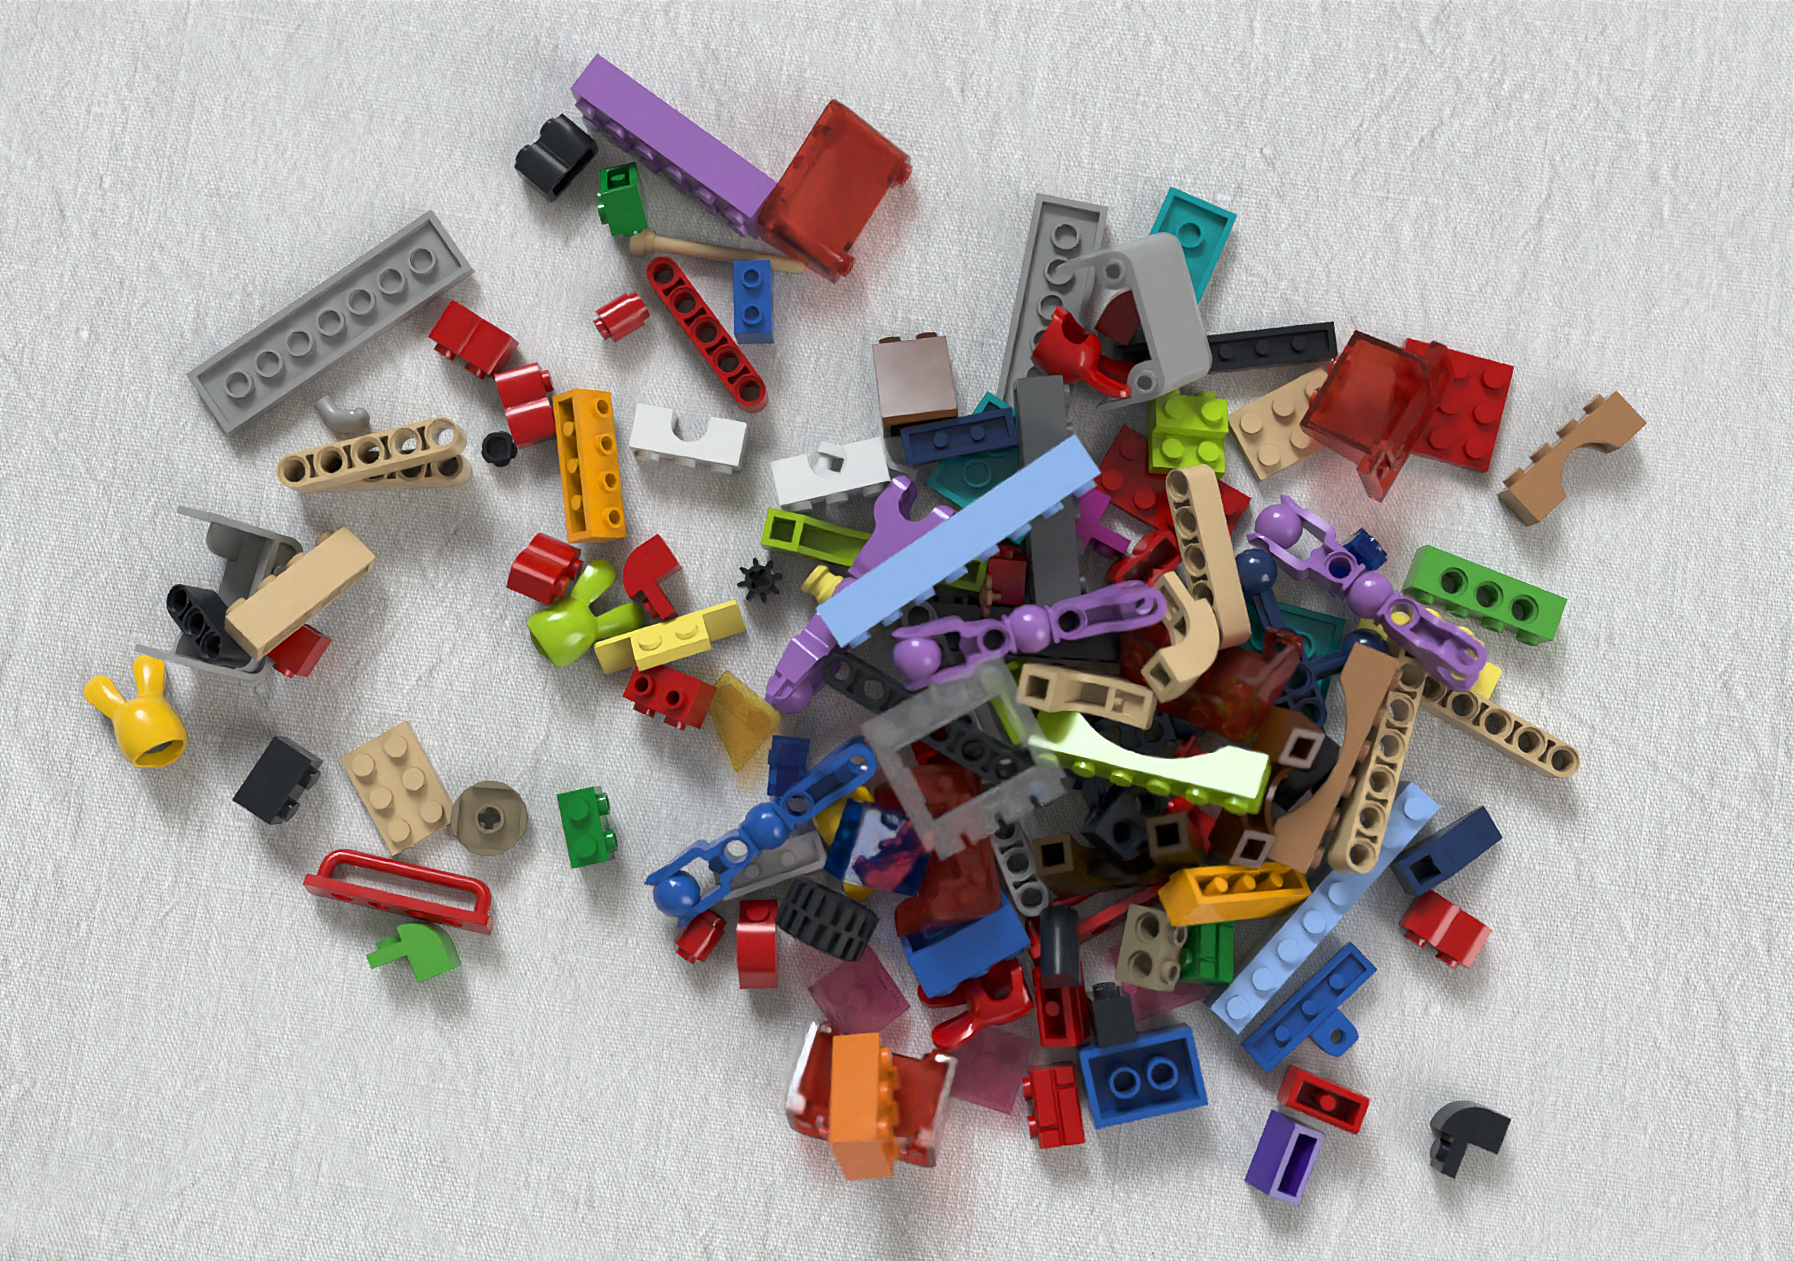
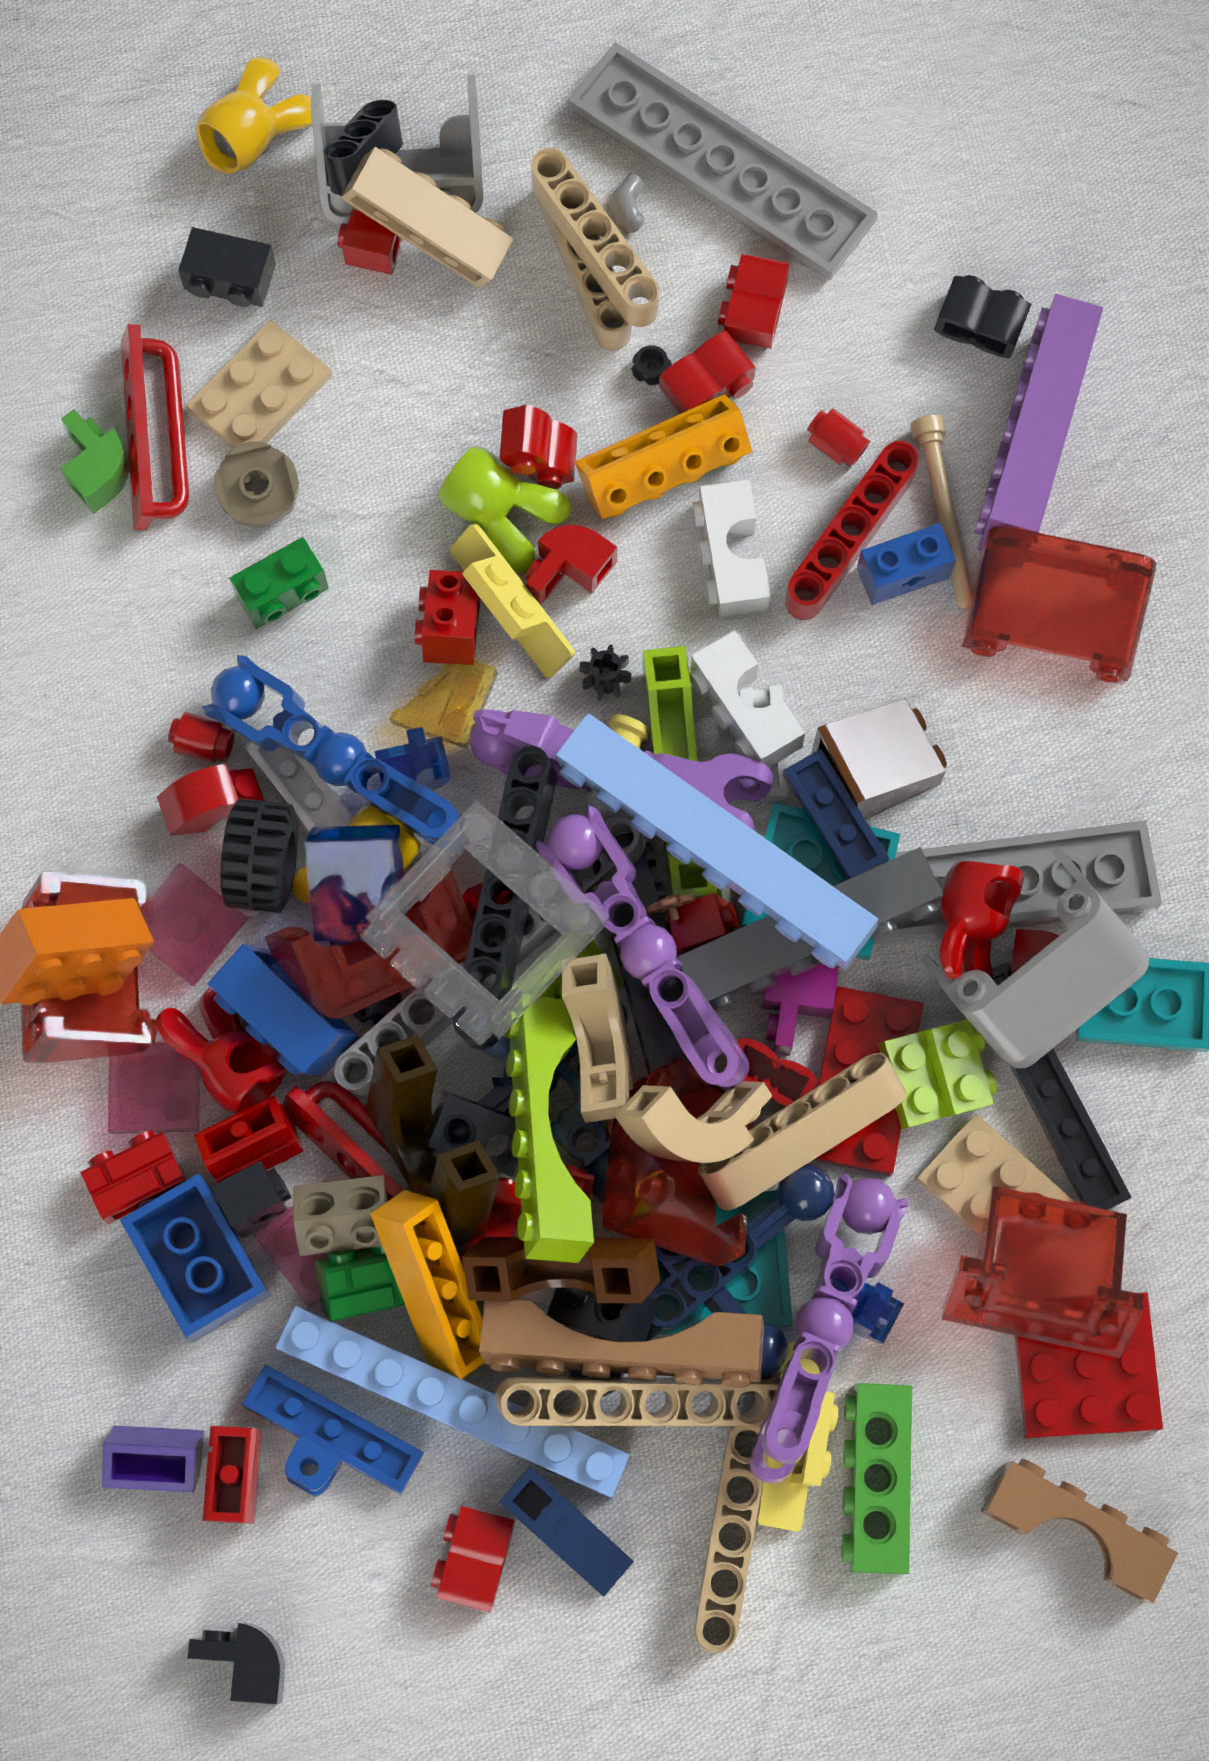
camera: 70 degrees right, 10 degrees down
green brick [597,161,648,237] -> none
black brick [1040,905,1081,989] -> none

